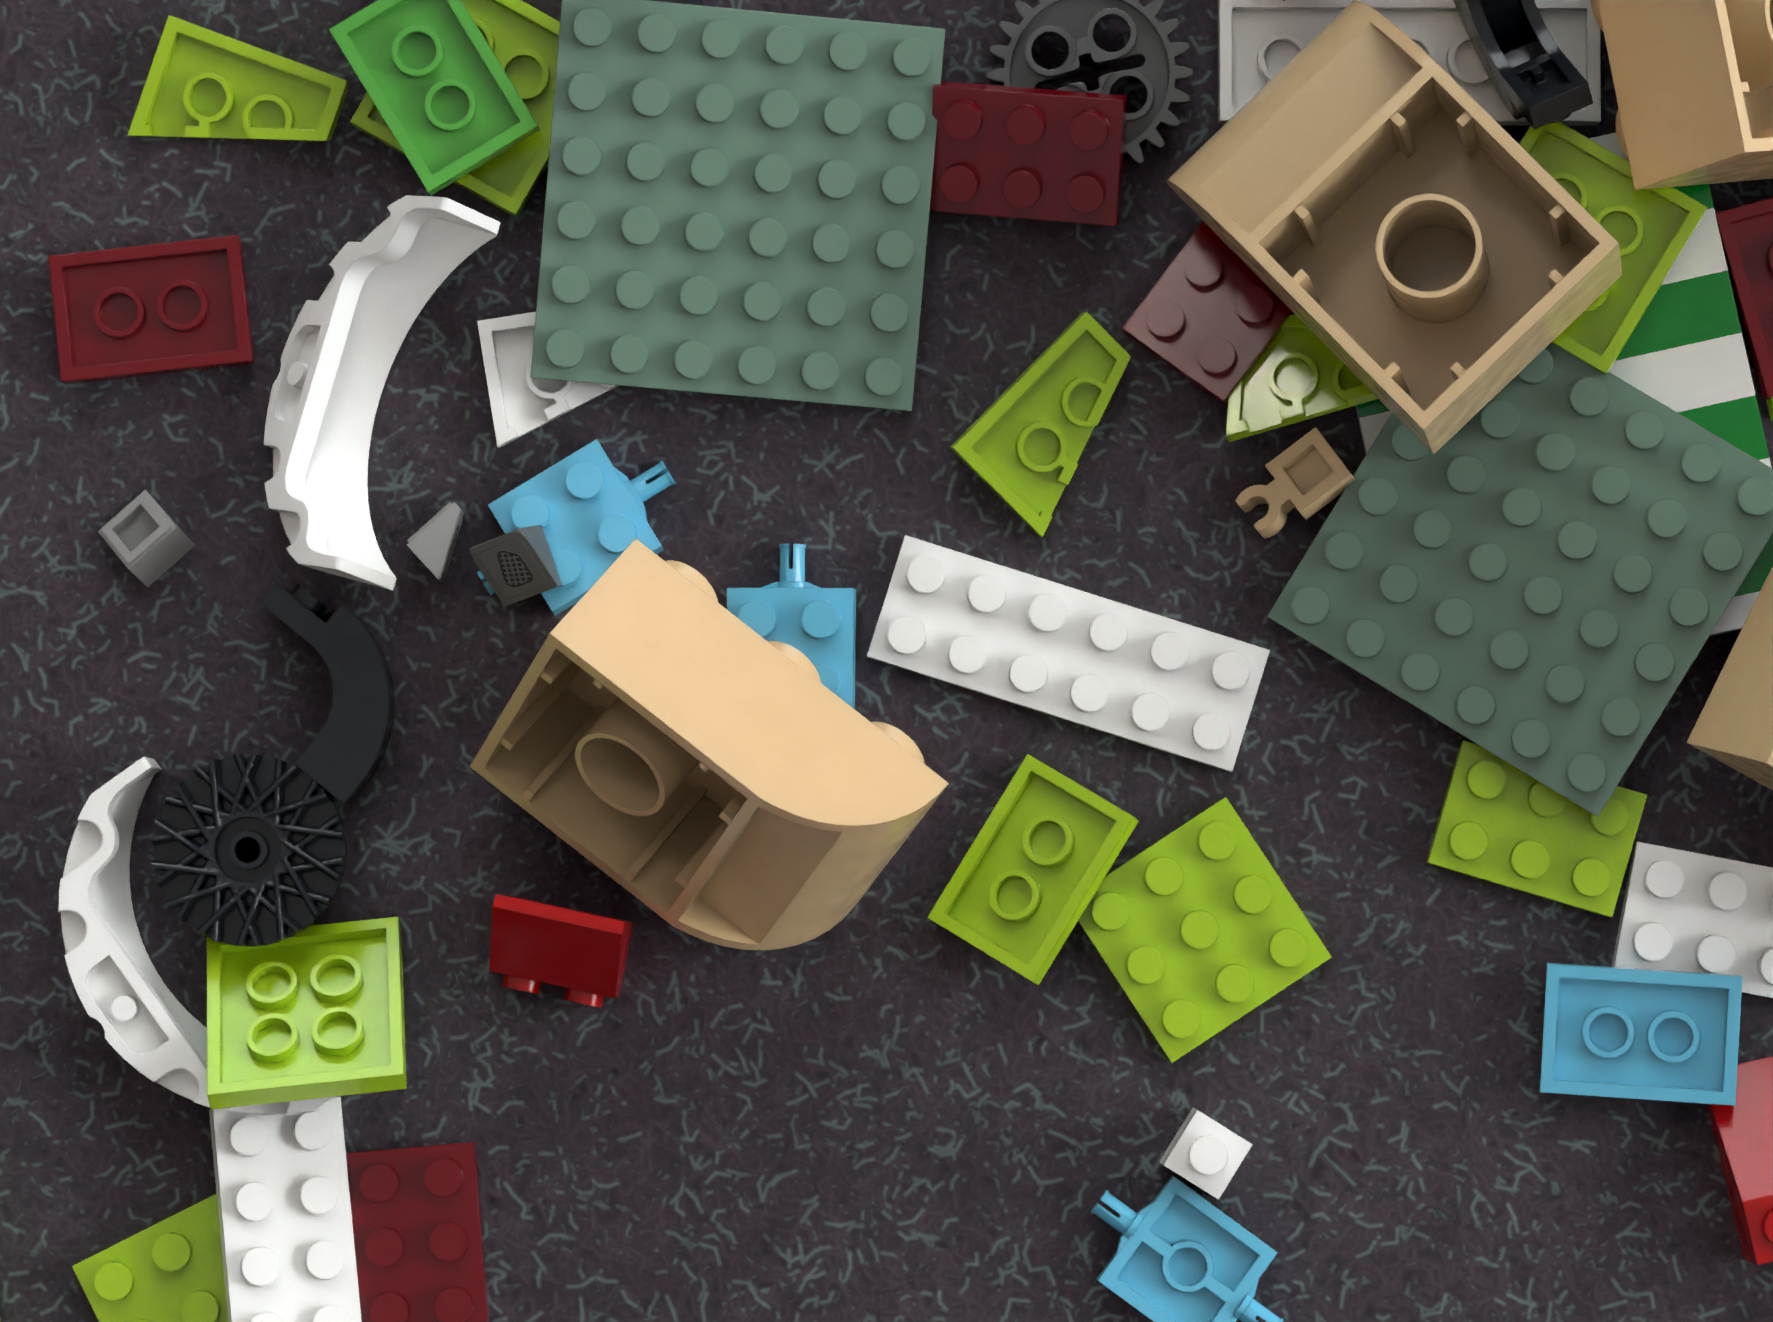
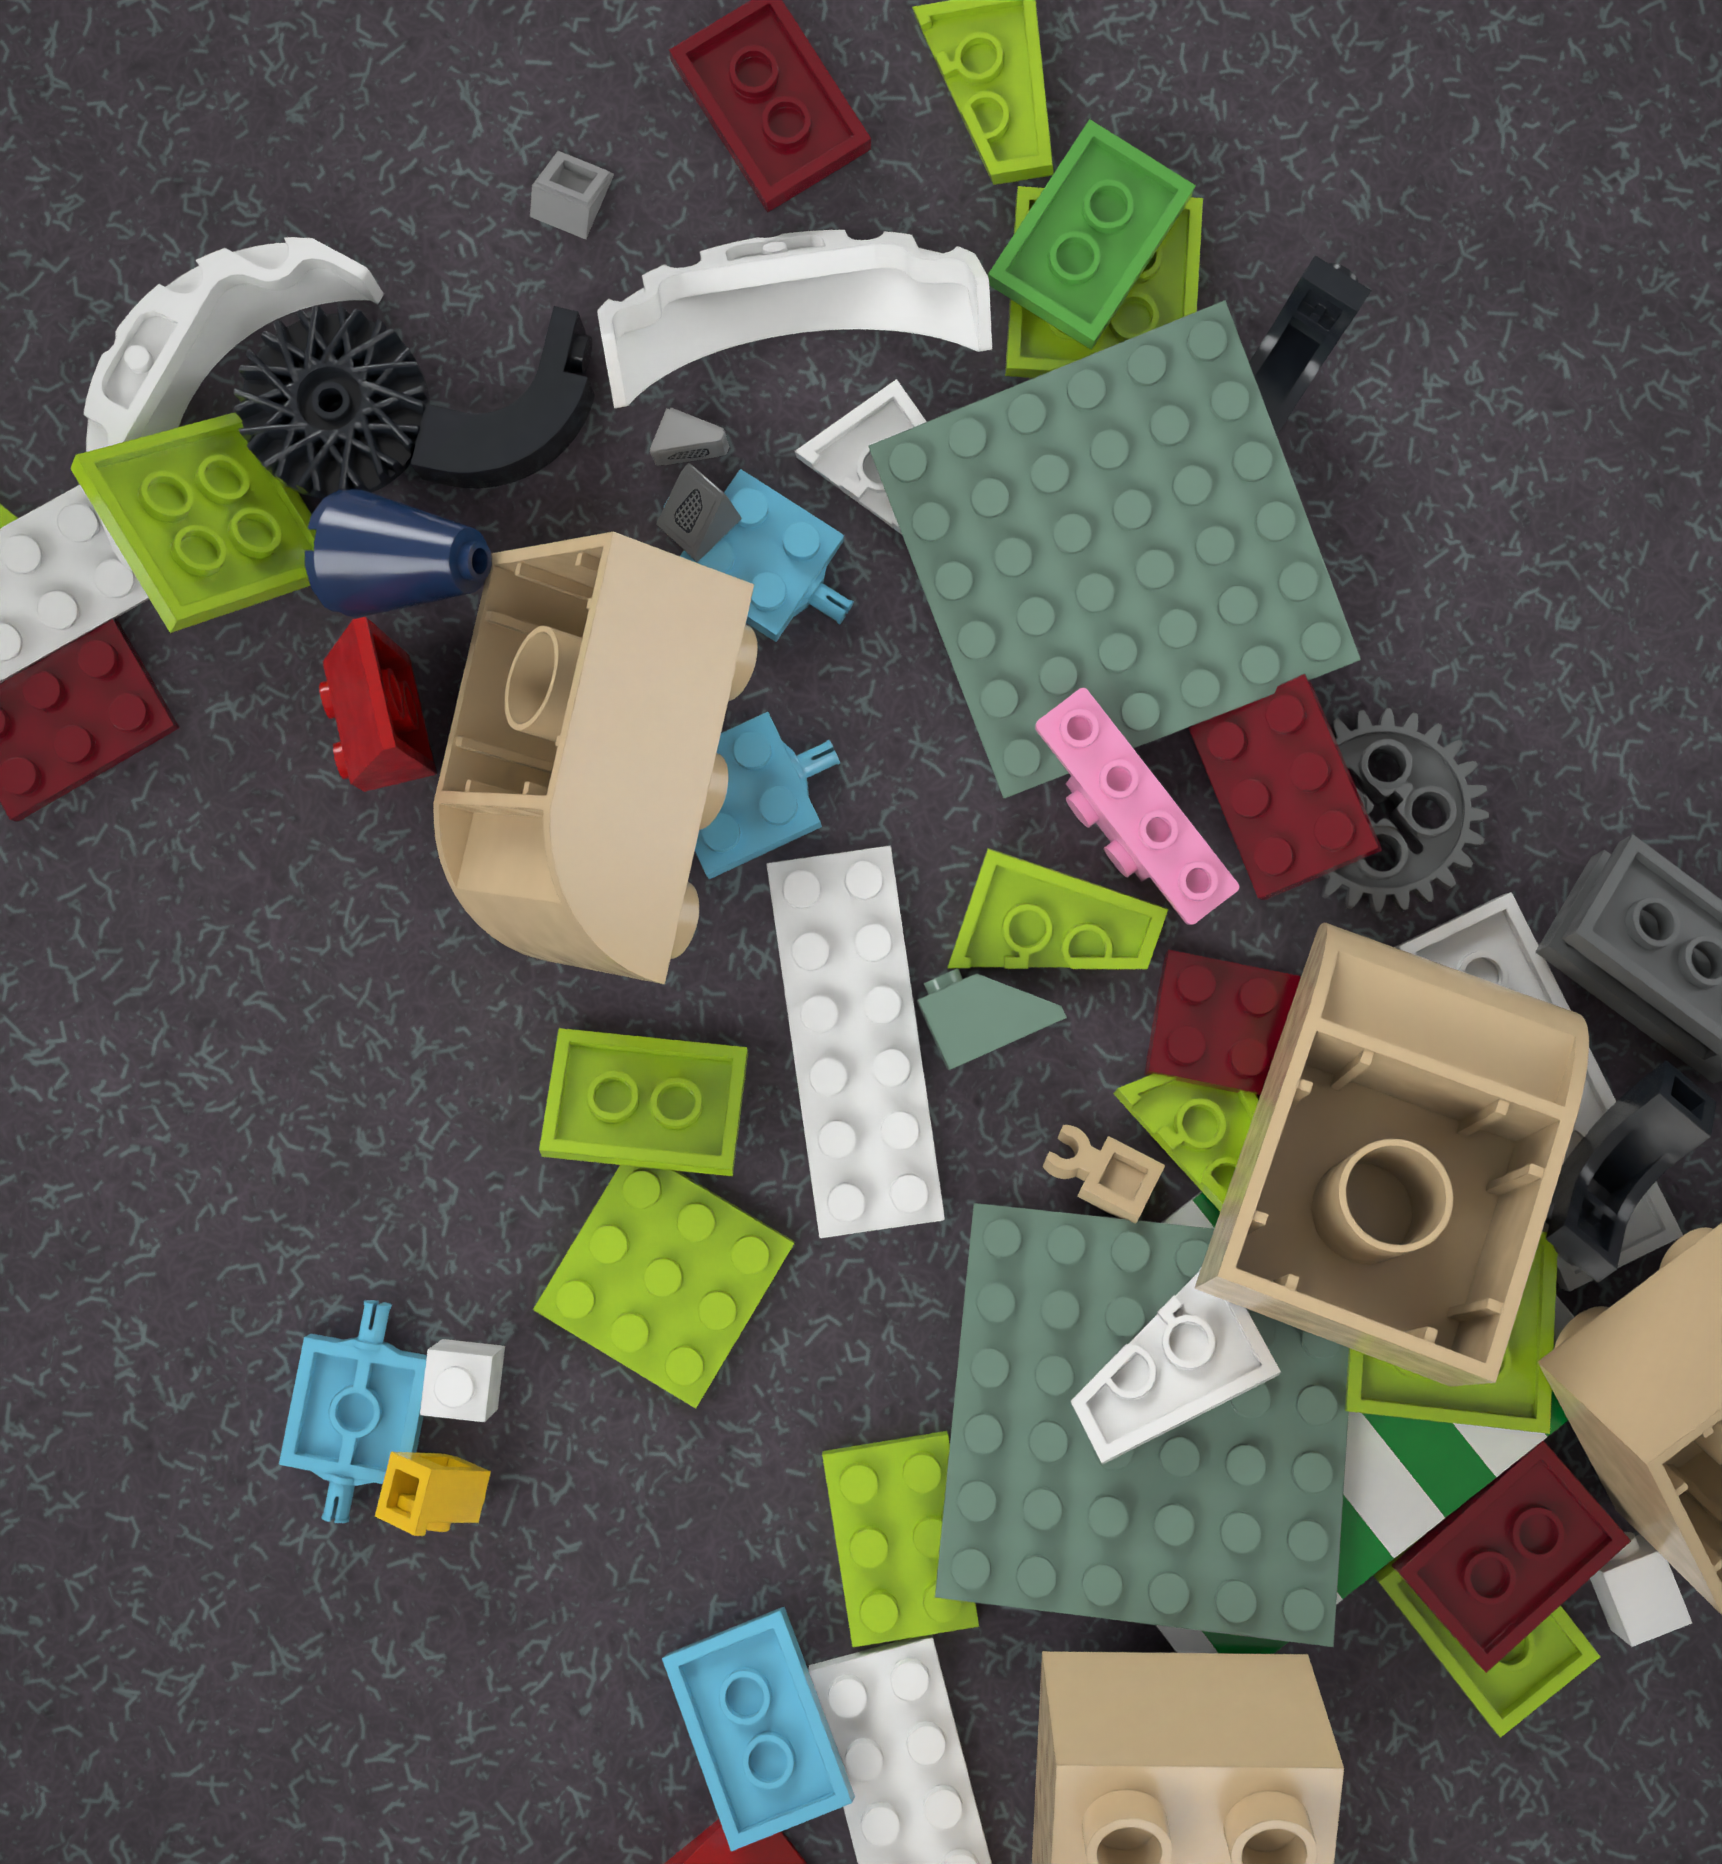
camera: 65 degrees right, 0 degrees up
none -> dark blue cone [305,489,492,618]
none -> yellow brick [375,1452,491,1536]
none -> sand green slope [917,968,1067,1070]
none -> bright pink bracket [1035,688,1239,925]
none -> white wing [1071,1268,1281,1465]

